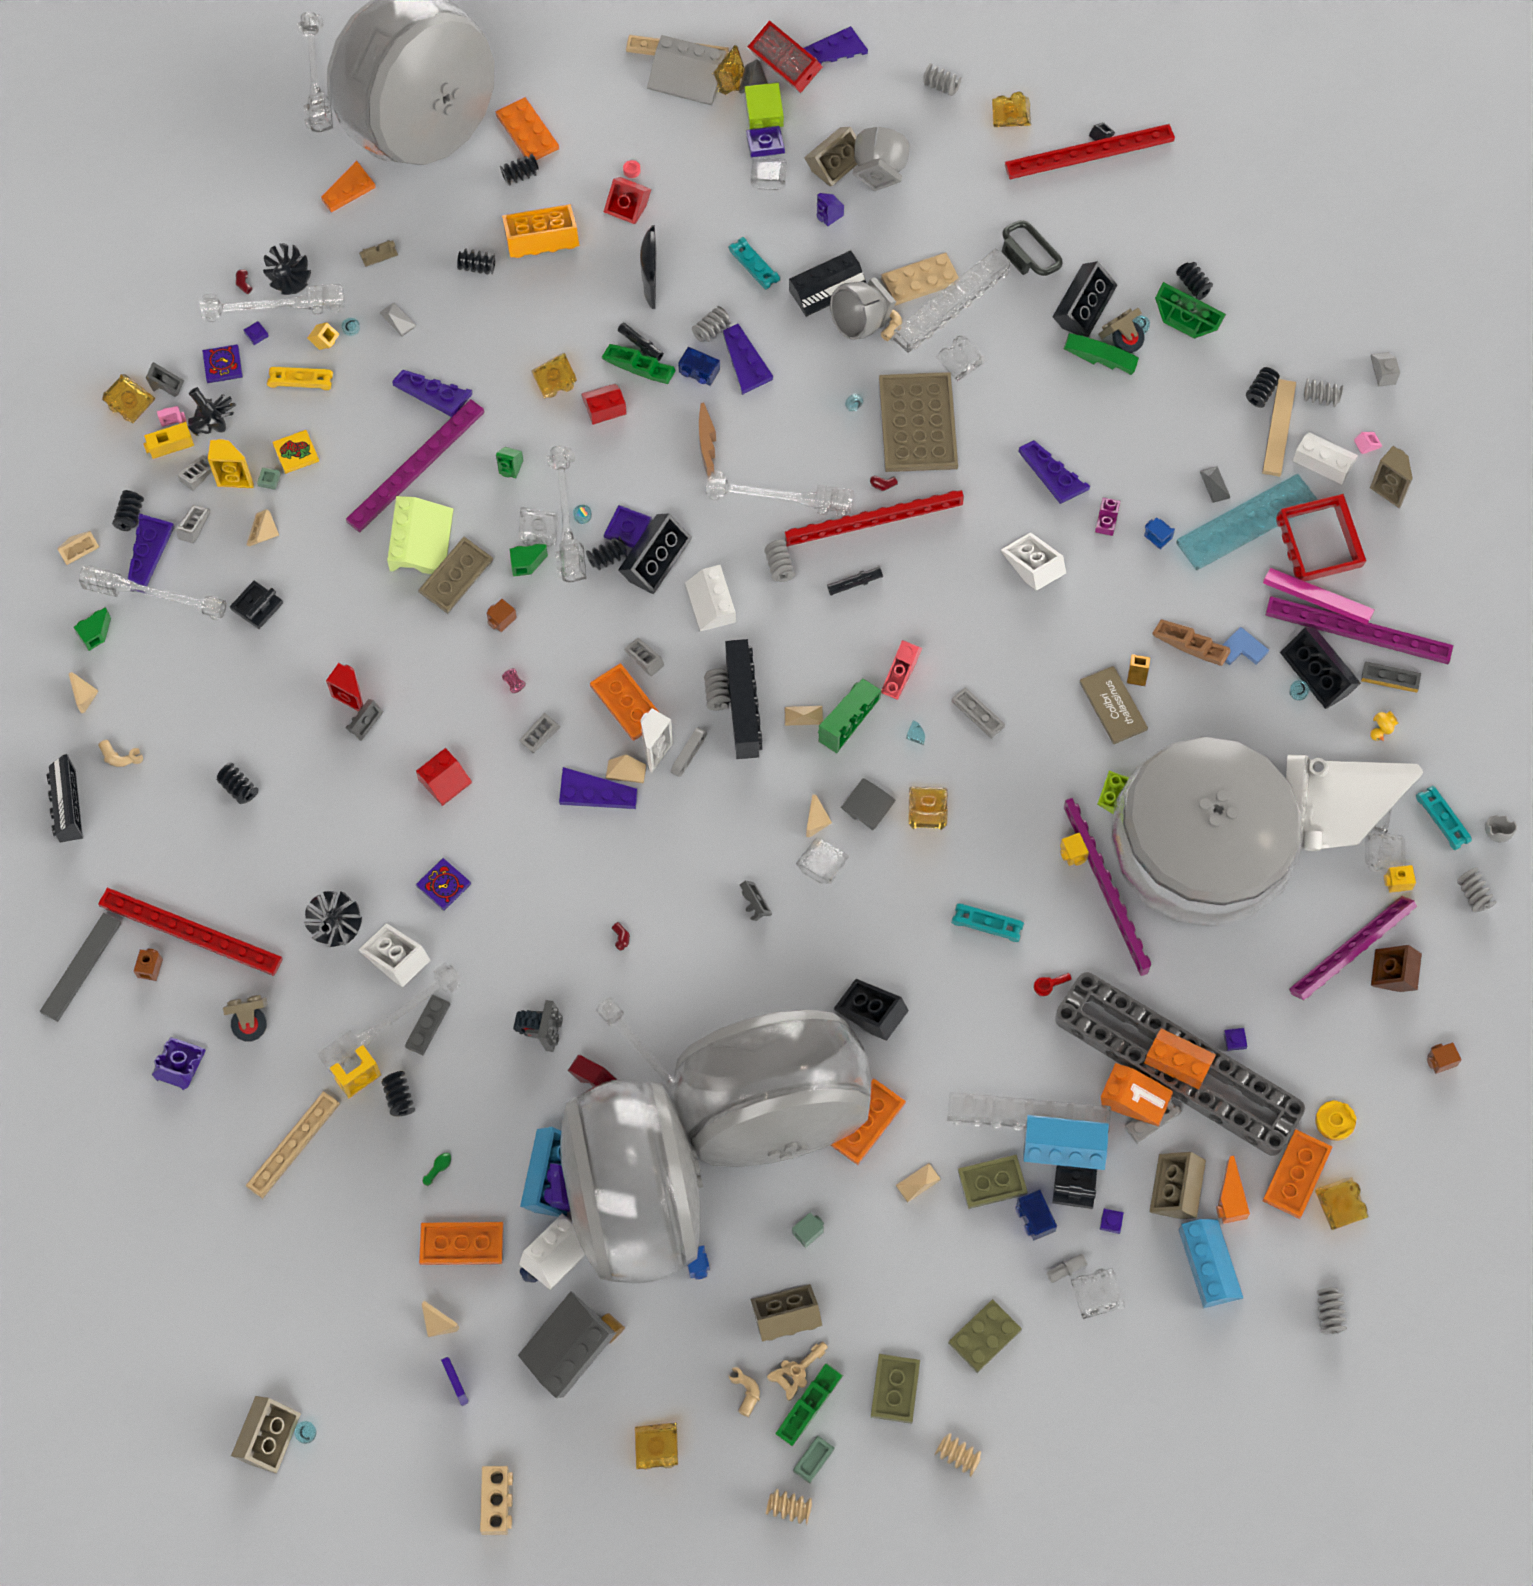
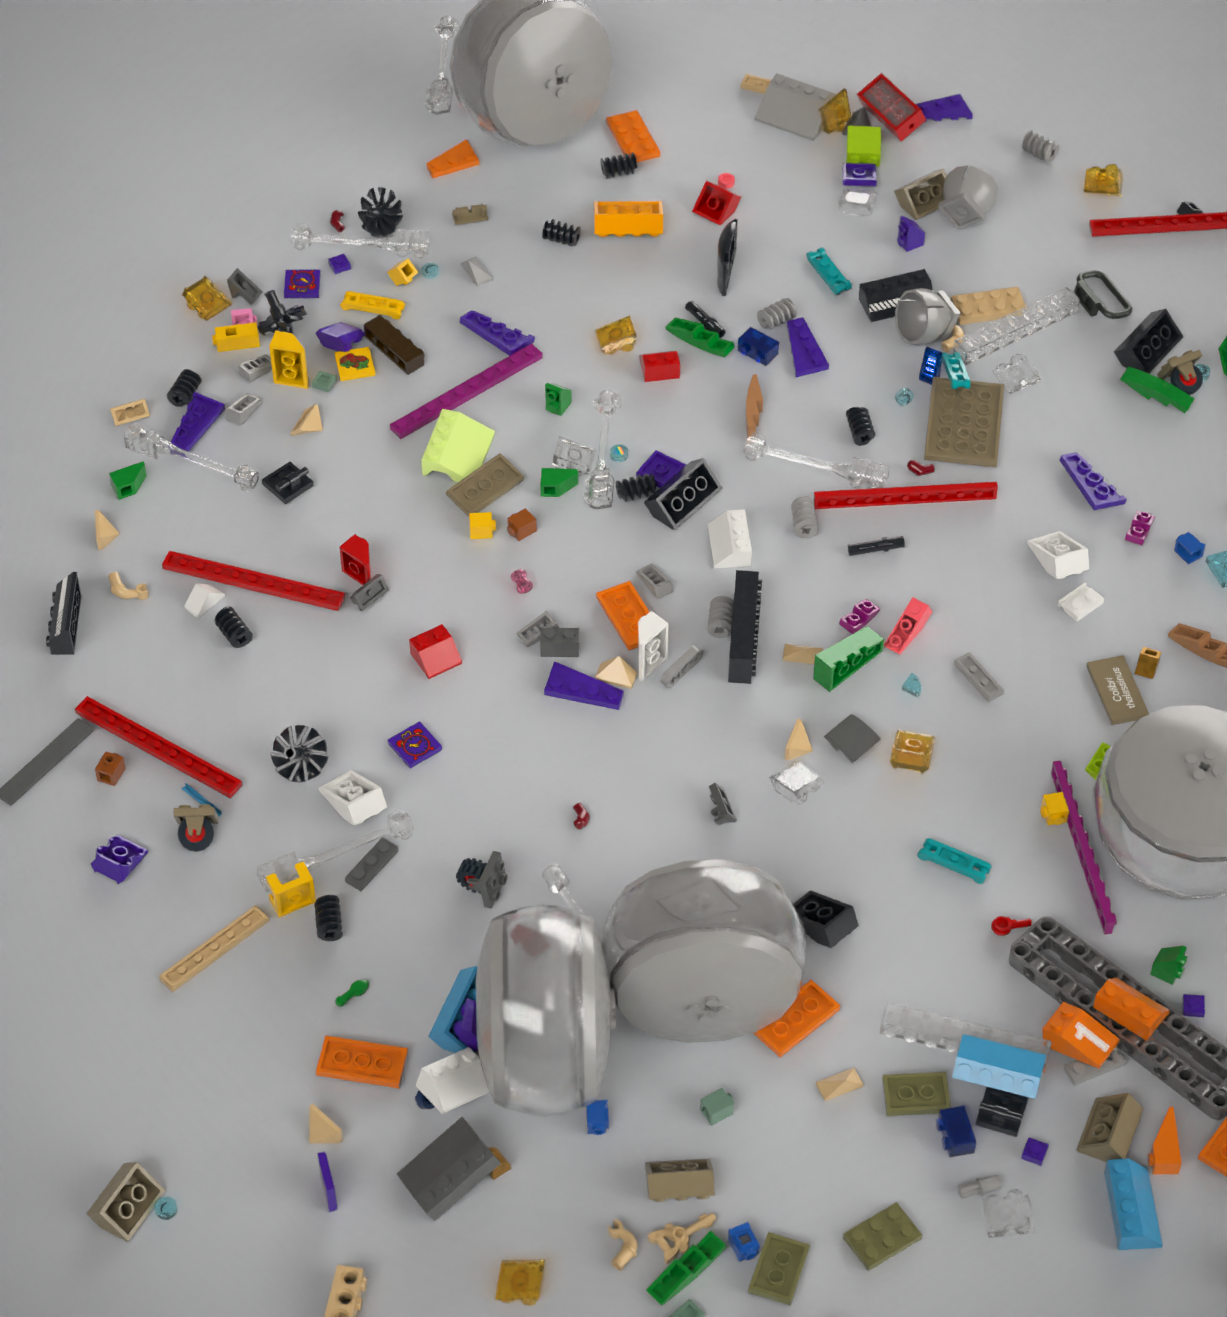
camera: 10 degrees right, 15 degrees down
none -> red plate [162,551,345,611]
none -> dark azure piece [182,783,222,817]
none -> white slope [184,583,225,618]
none -> dark purple slope [315,322,365,352]
none -> dark brown brick [363,315,425,375]
none -> yellow brick [469,512,496,539]
none -> dark grey brick [540,628,579,657]
none -> blue window [728,1222,760,1262]
none -> magenta slope [839,599,880,634]
none -> black piece [846,407,875,446]
none -> clear blue slope [919,347,943,385]
none -> teal plate [940,352,970,389]
none -> white plate [1057,582,1104,622]
none -> green slope [1150,945,1188,985]

